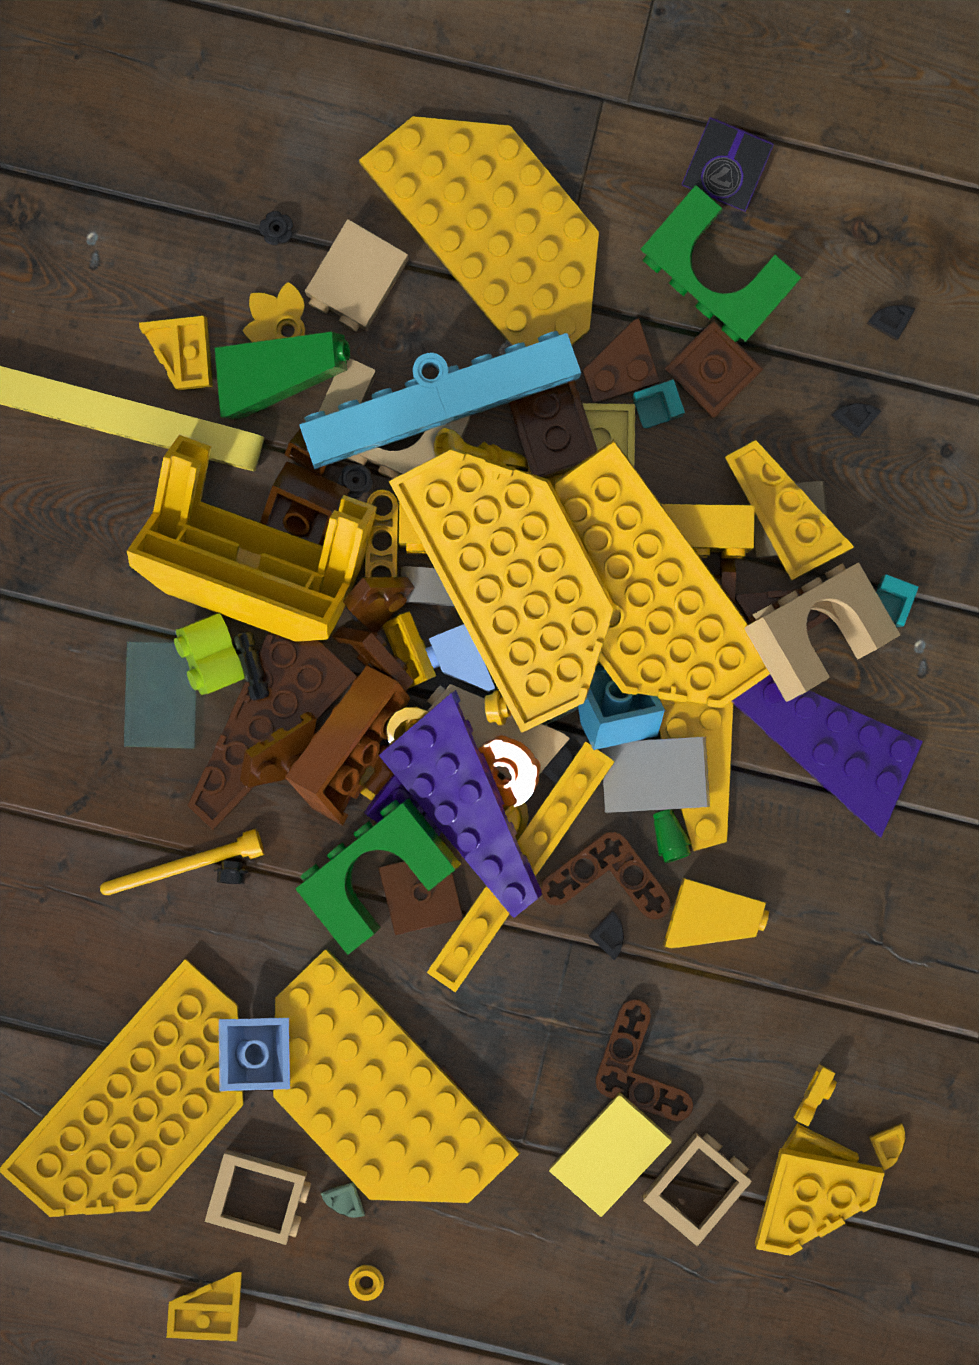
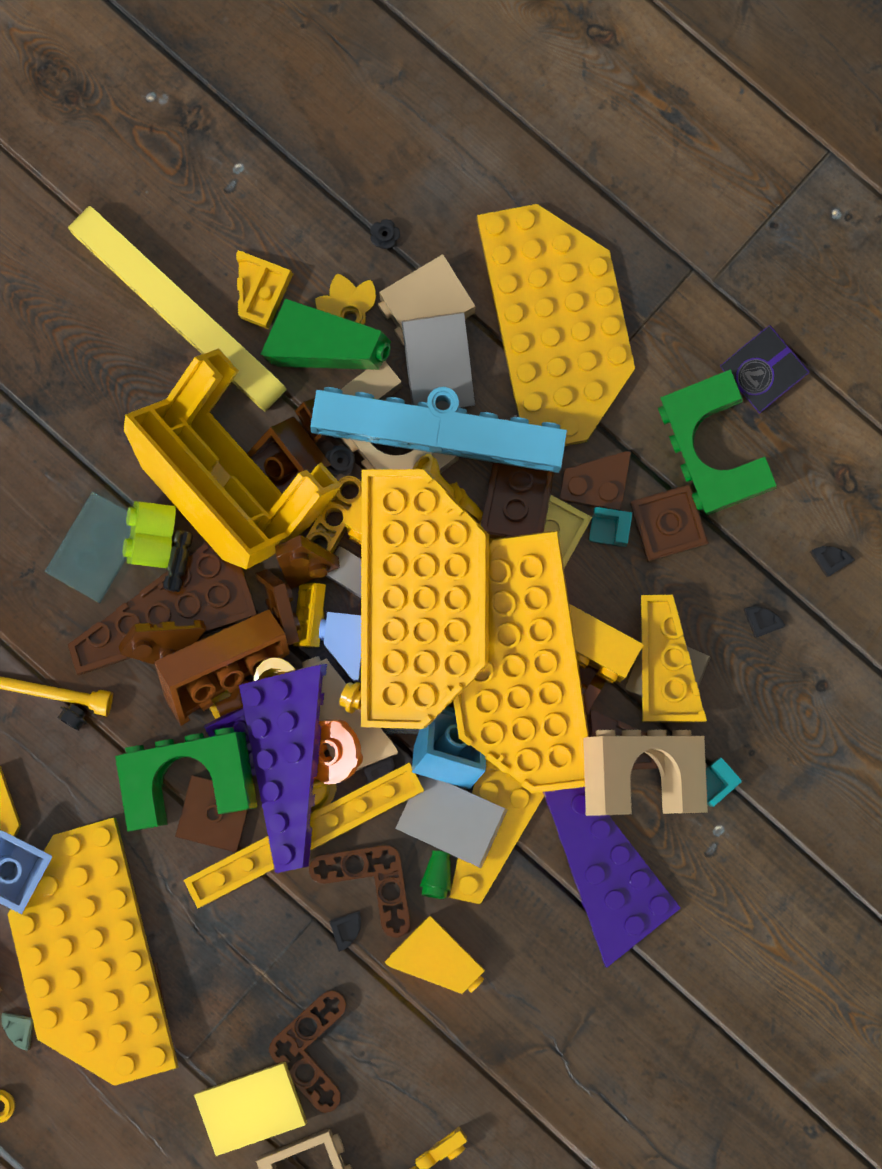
camera: 30 degrees right, 5 degrees down
none -> light grey tile [401,312,475,410]

